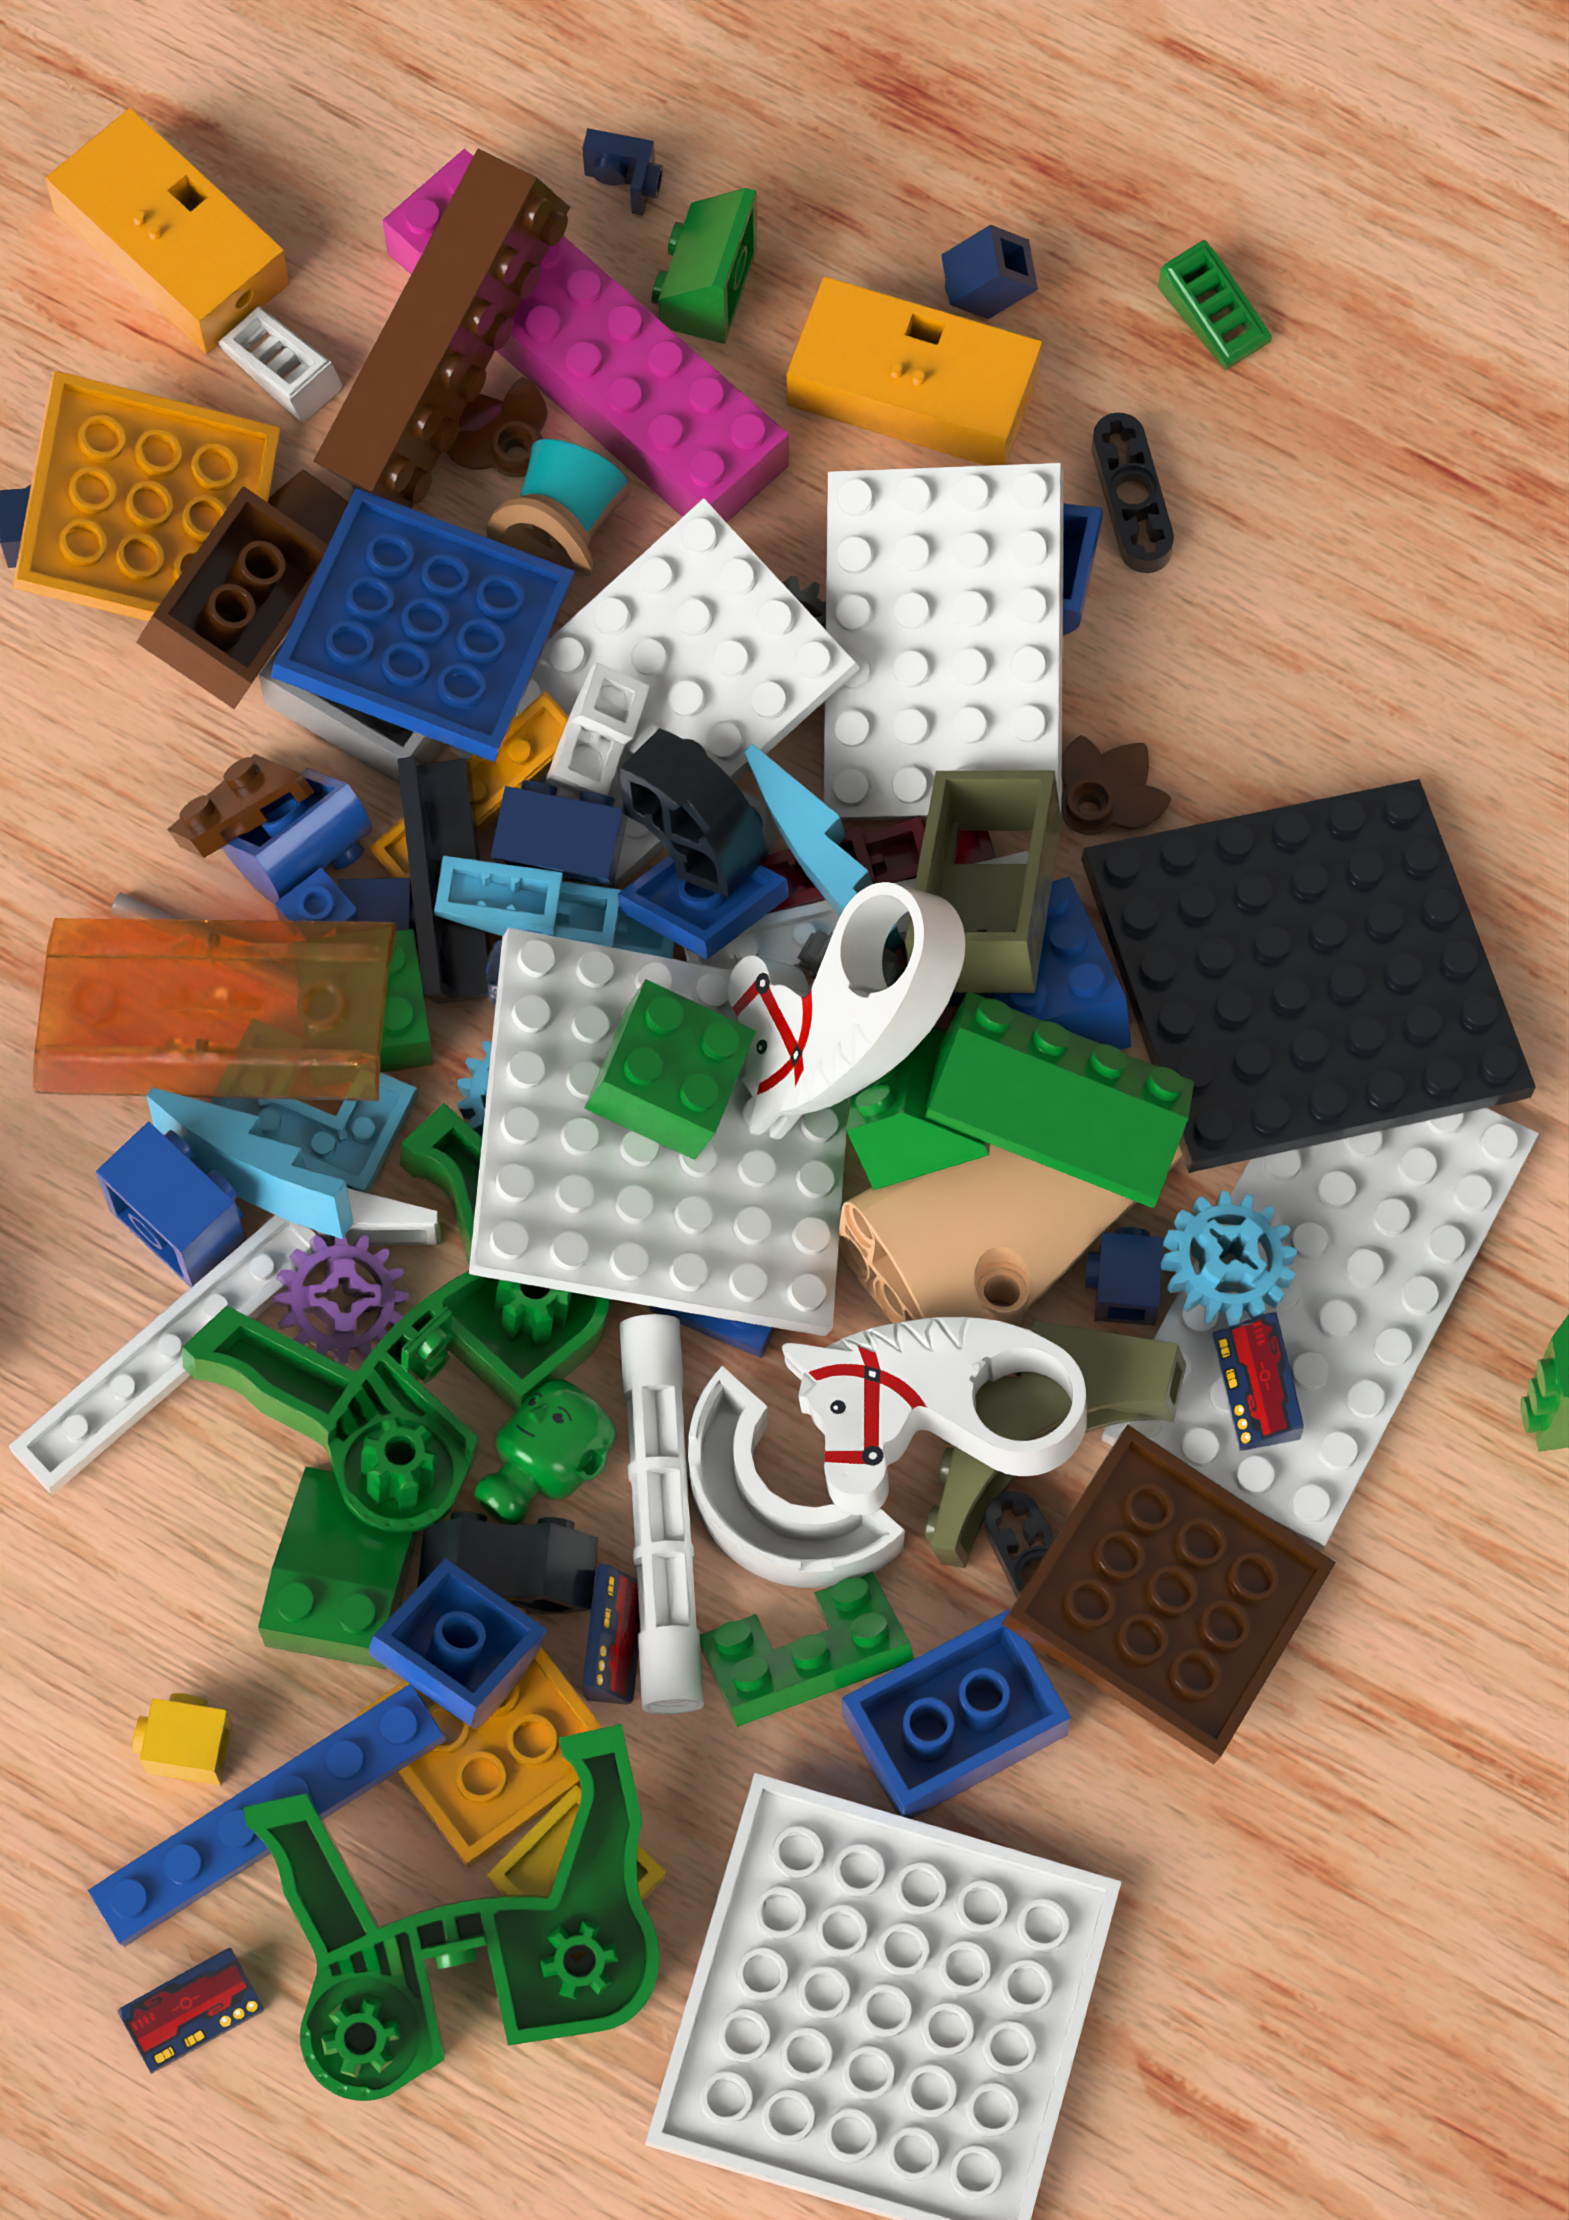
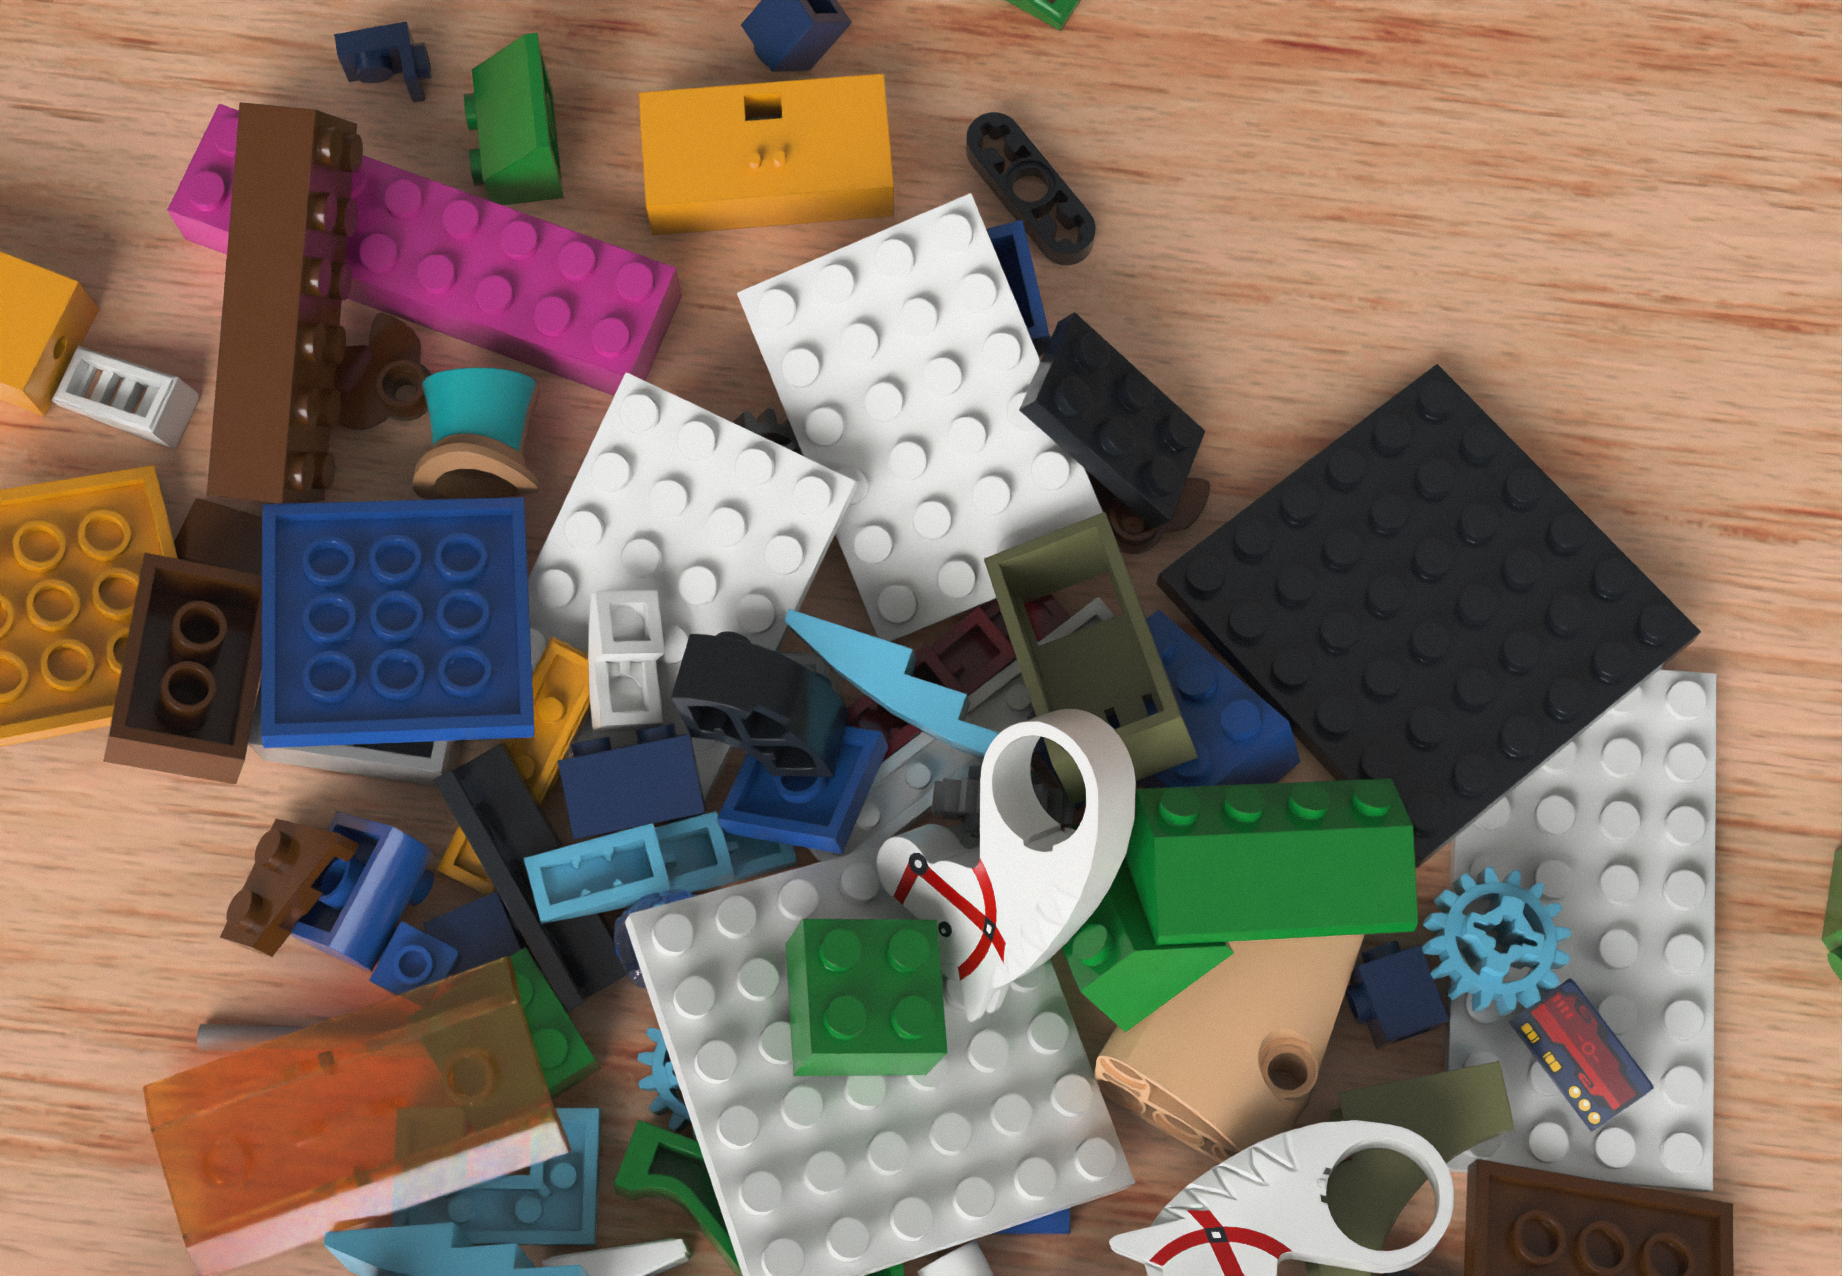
camera: 25 degrees left, 5 degrees up
none -> black plate [1019,312,1205,529]

